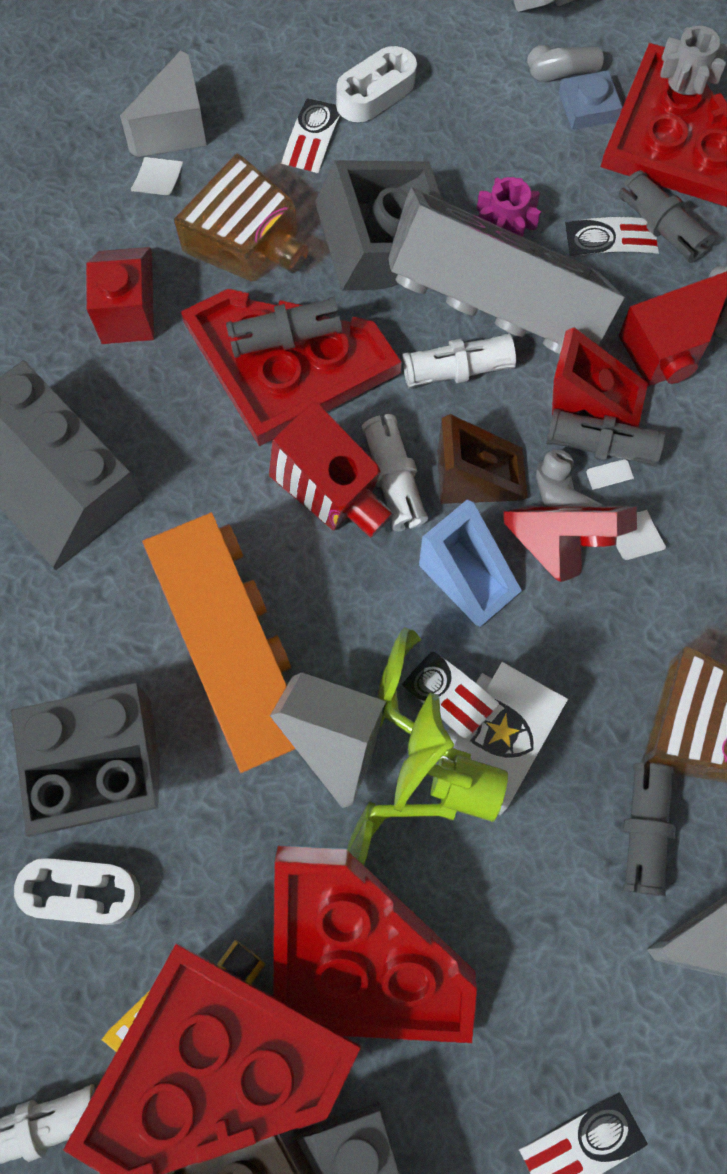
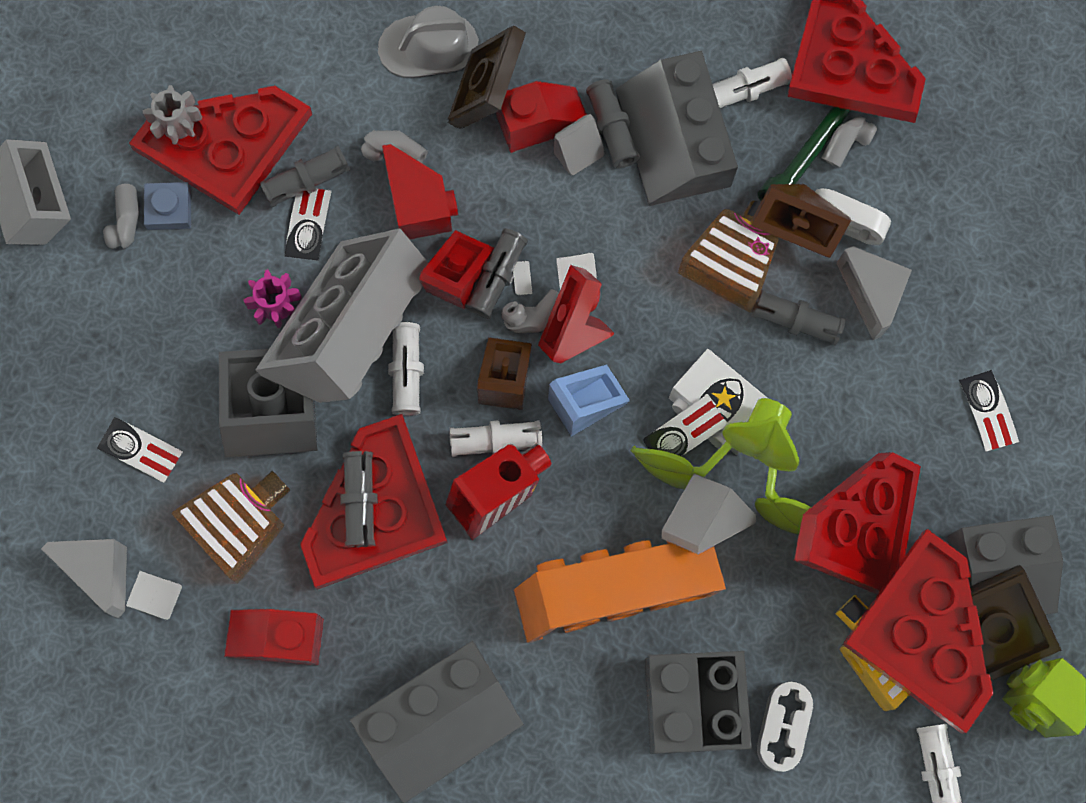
camera: 85 degrees left, 5 degrees up
white beam [336,46,417,122] -> none

